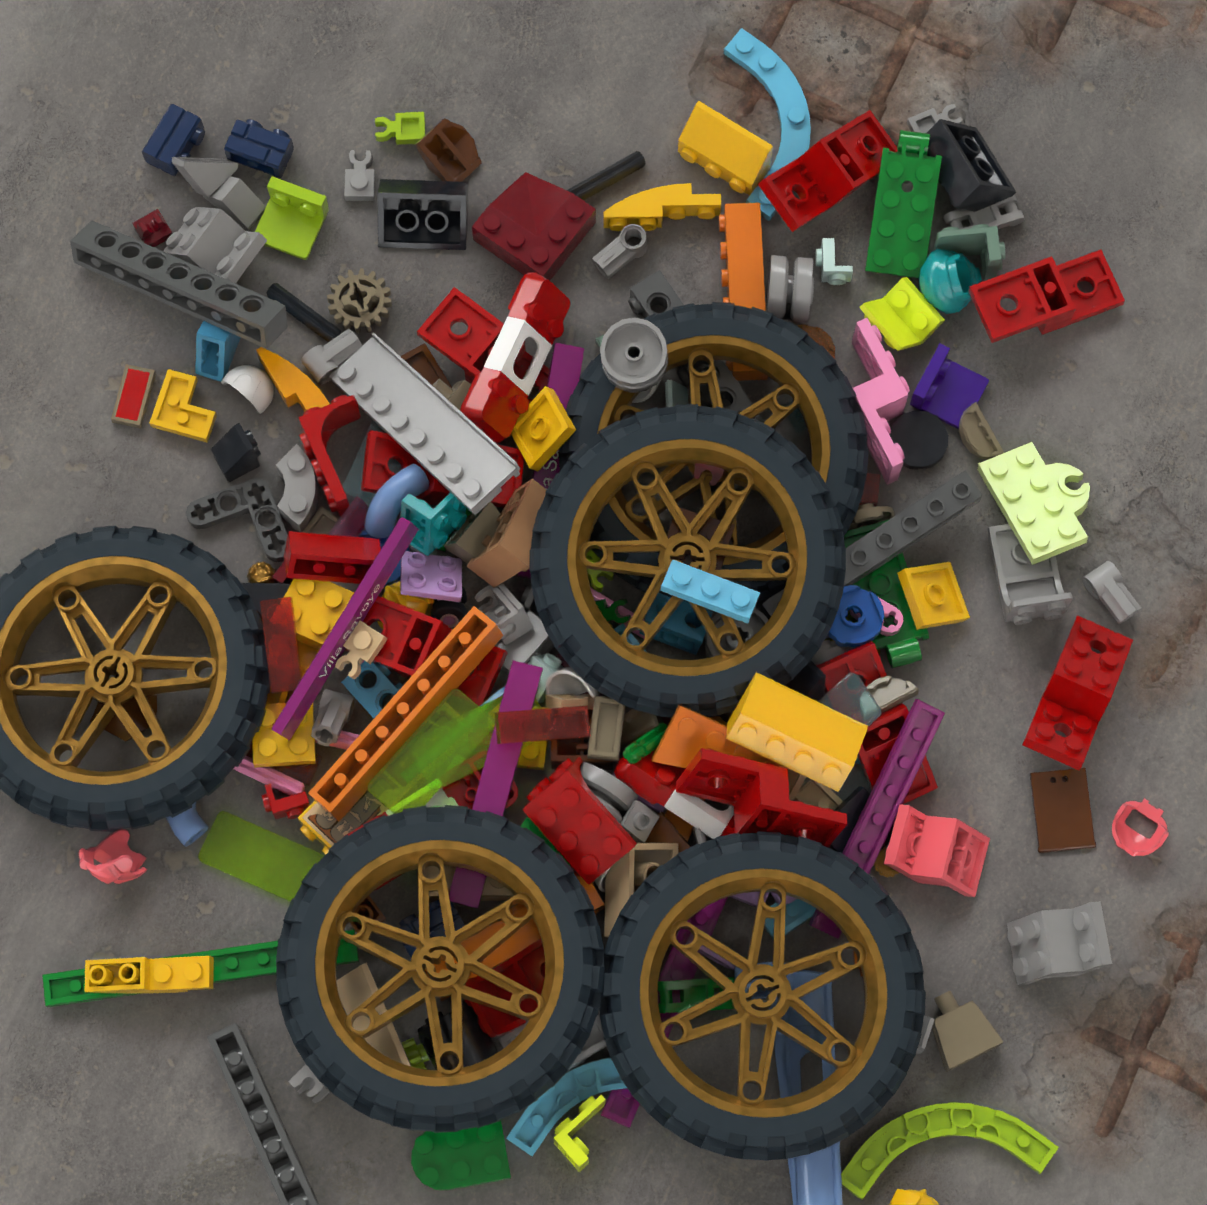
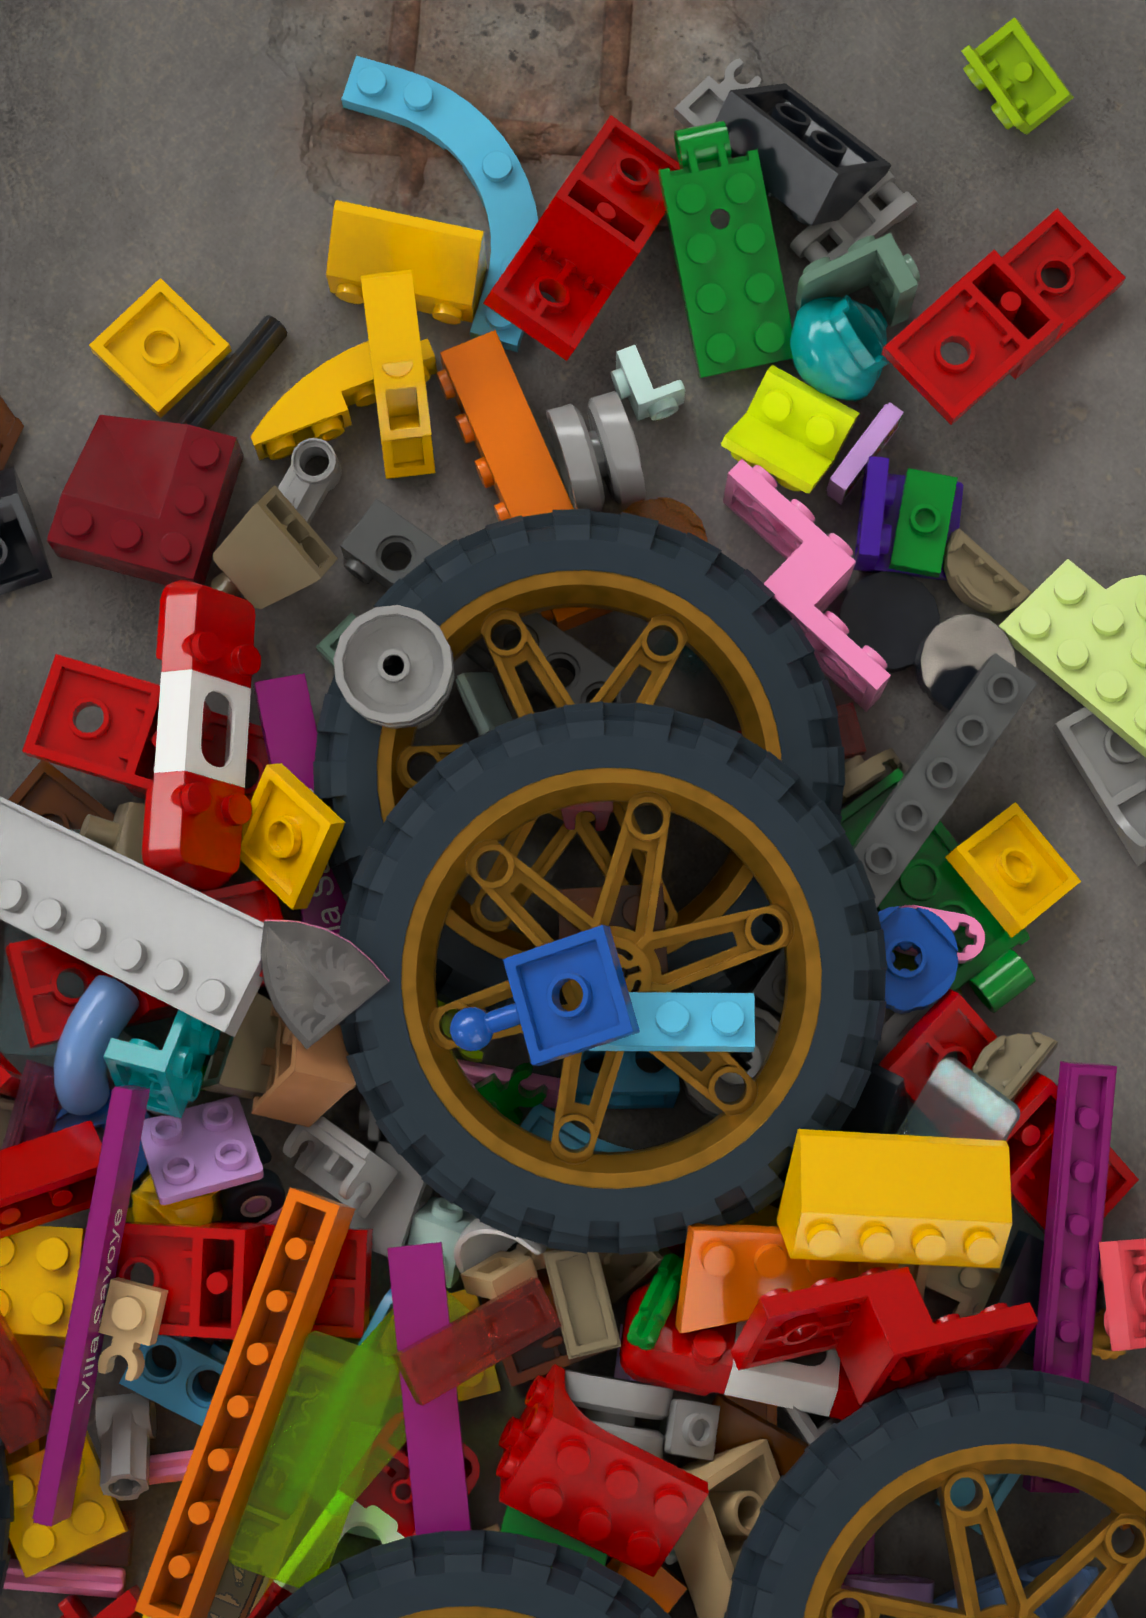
camera: 20 degrees left, 5 degrees up
none -> yellow plate [89,278,232,419]
none -> dark tan torso [211,485,338,609]
none -> shield [260,920,390,1049]
none -> yellow slope [360,269,436,479]
none -> blue plate [450,925,640,1066]
none -> lavender tile [826,402,904,504]
none -> green plate [888,468,958,578]
none -> tile [915,614,1017,713]
none -> lime bracket [961,17,1074,135]

